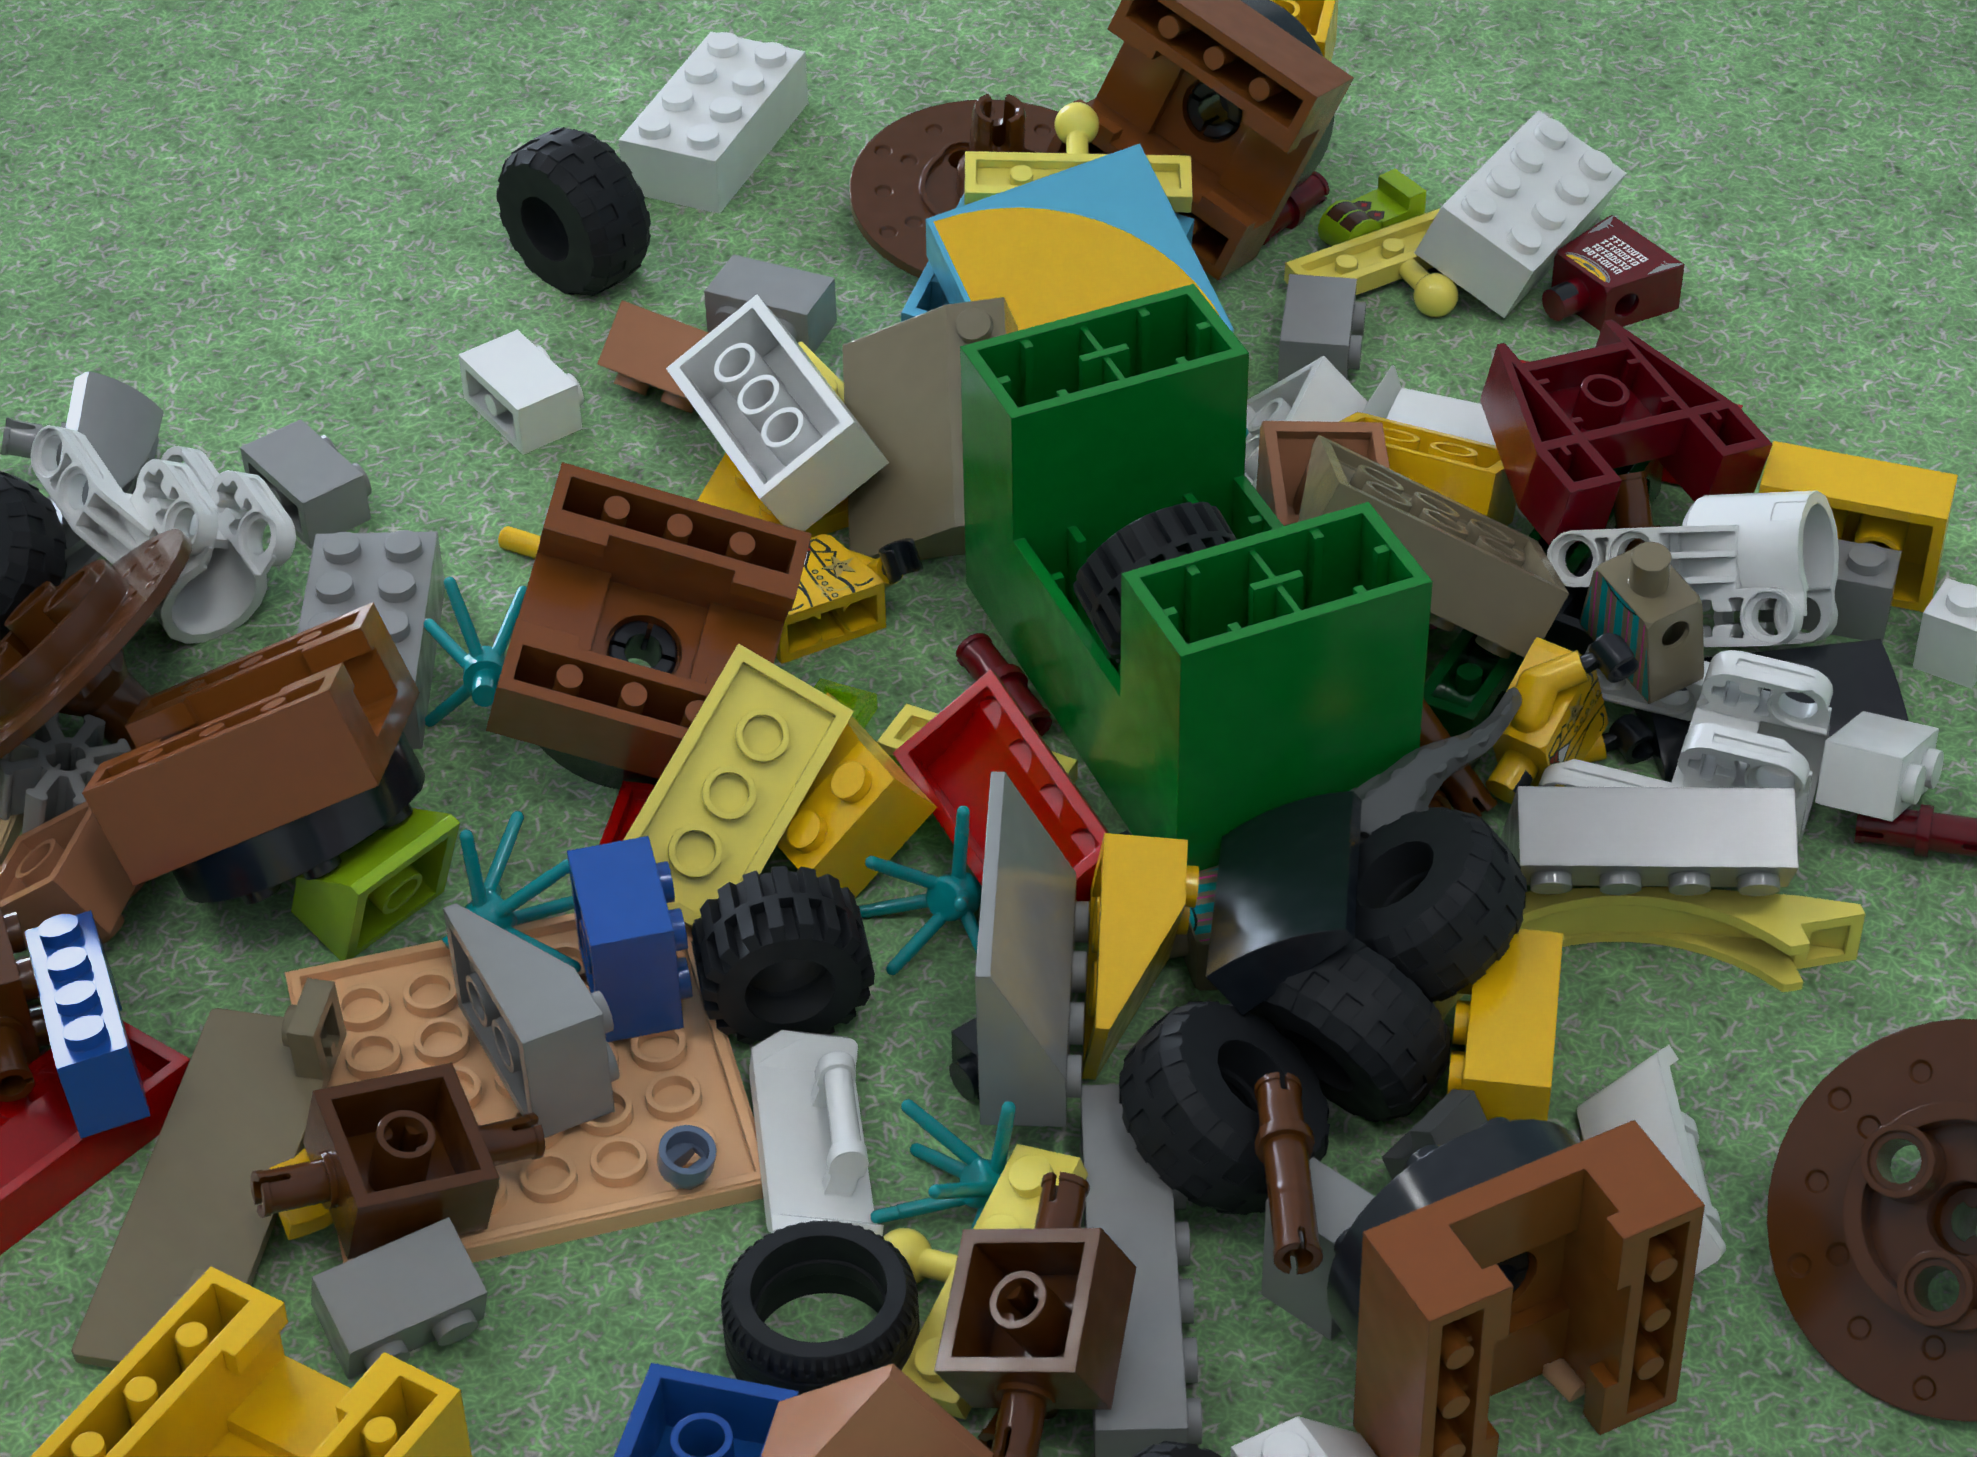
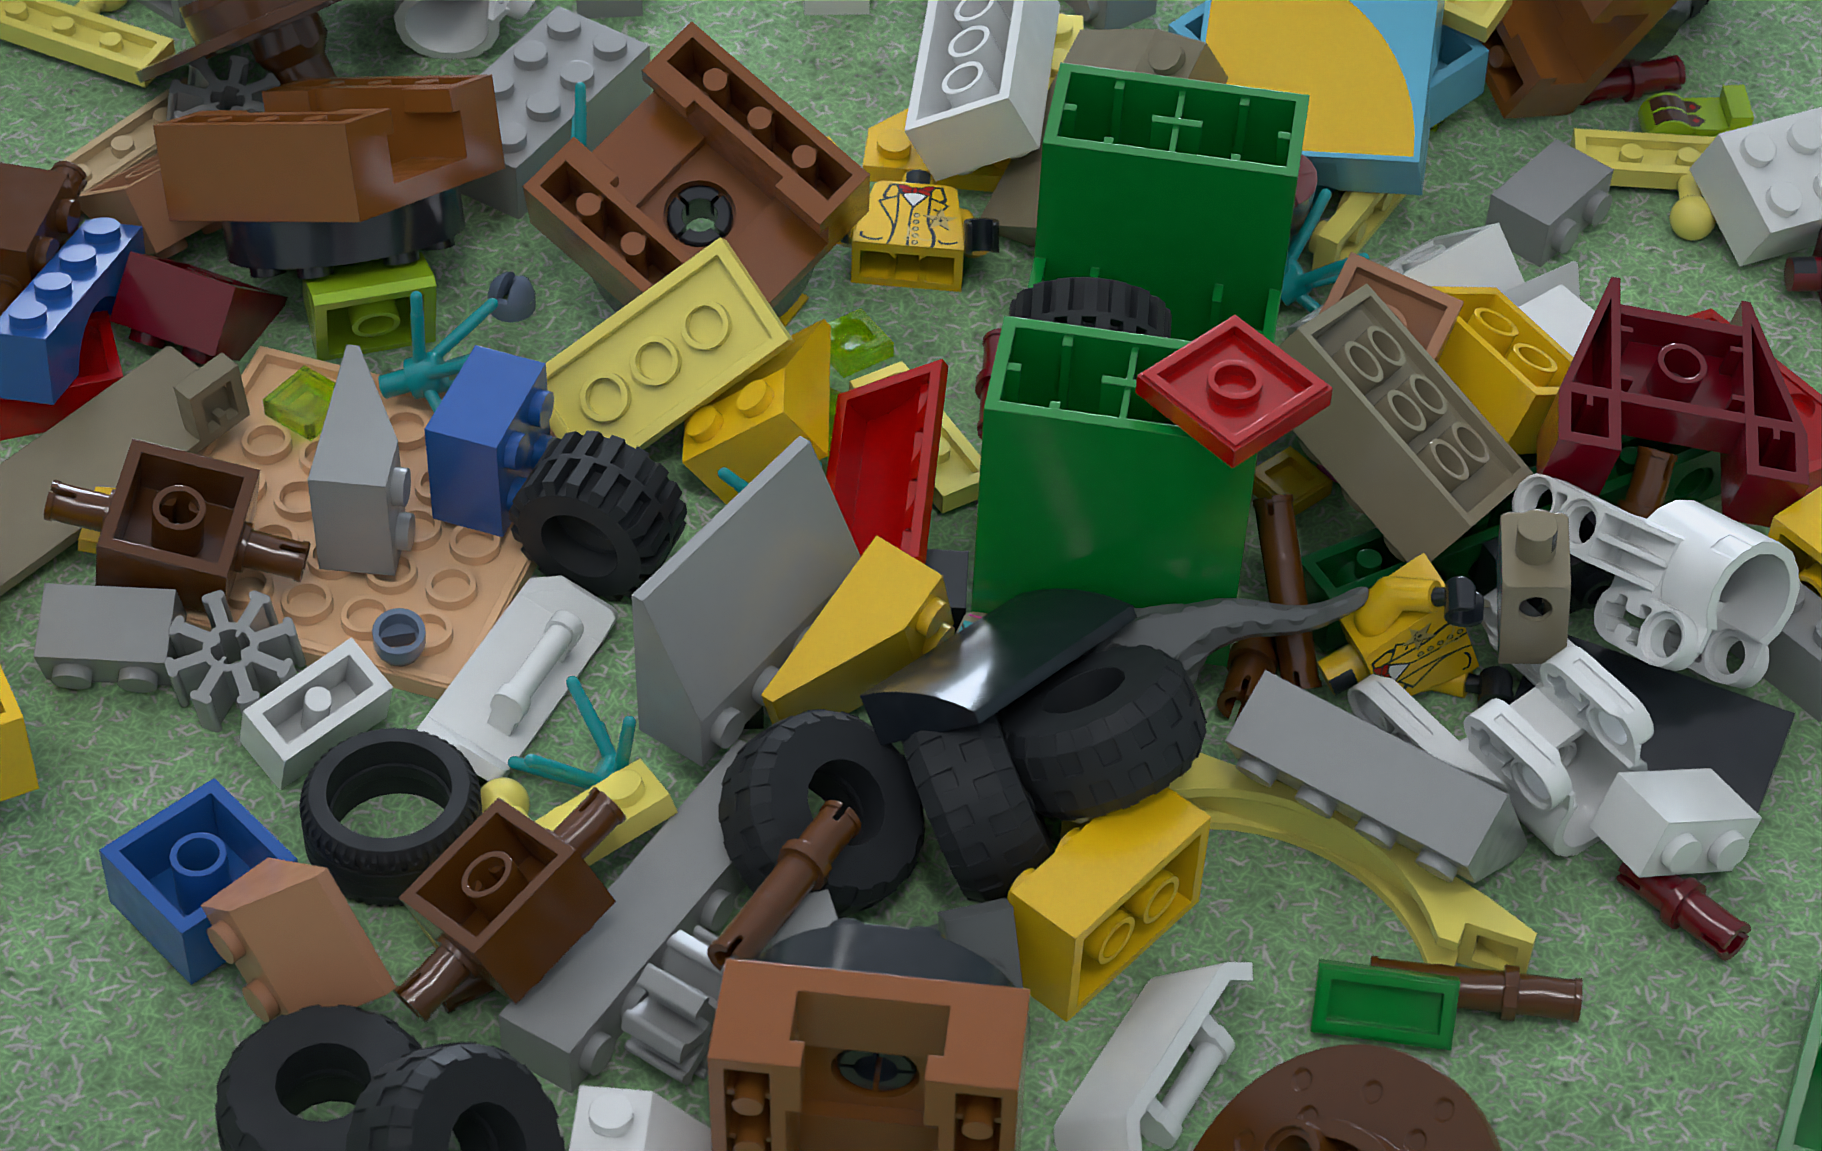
camera: 30 degrees right, 5 degrees up
none -> dark red slope [109,251,288,365]
none -> light grey gear [164,590,306,733]
none -> white brick [239,637,393,790]
none -> clear neon green tile [263,365,335,441]
none -> sand blue hinge [488,271,536,322]
none -> light grey gear [621,925,734,1086]
none -> red plate [1135,315,1333,468]
none -> green tile [1310,959,1460,1051]
none -> reddish brown pin [1370,956,1583,1023]

